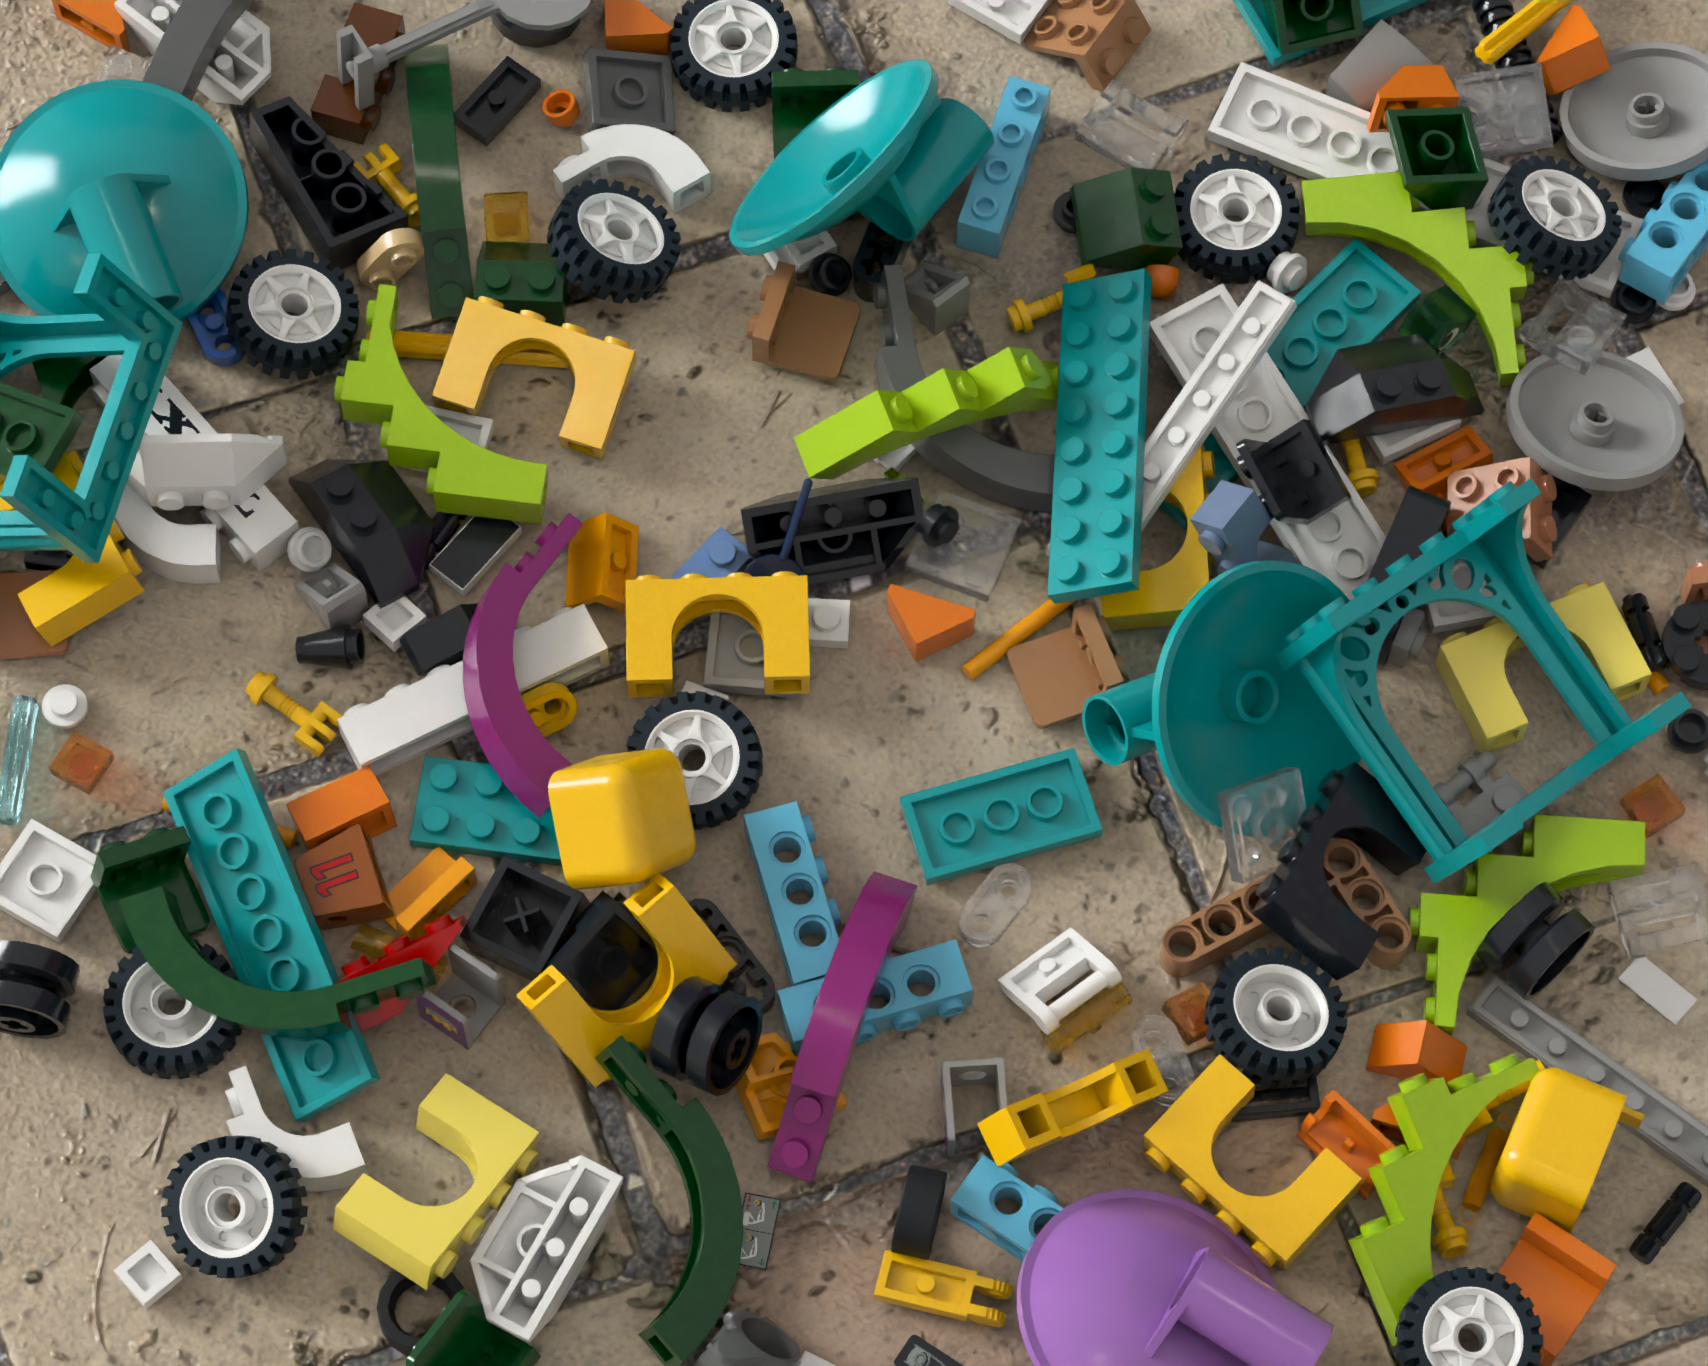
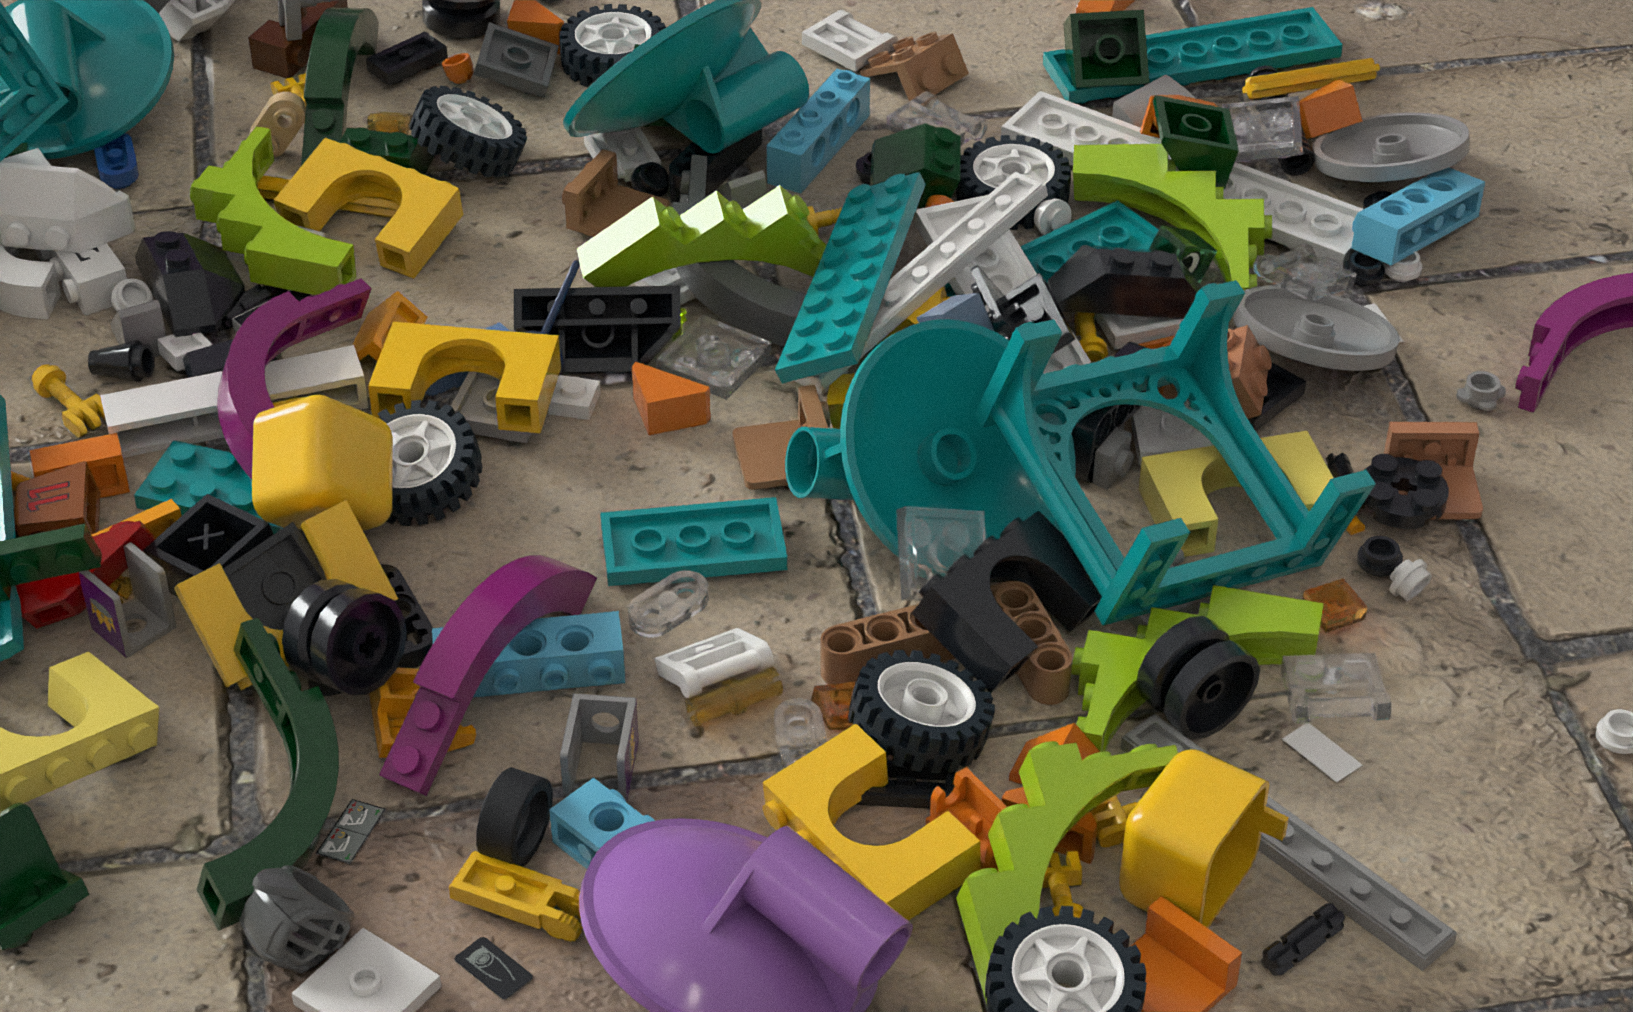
camera: 10 degrees right, 25 degrees down
wheel [226,249,360,380] -> none
black wedge [249,96,408,271] -> none
white wedge [470,1155,623,1343] -> none
white arch [553,124,711,214] -> none
medium azure brick [743,801,841,987] -> none
black plate [918,504,959,548] -> none
light orange bar [961,598,1076,681] -> none
yellow arch [977,1048,1169,1167] -> none
light orange piece [1459,1114,1510,1225] -> none
black wheel [1488,155,1622,280] -> none

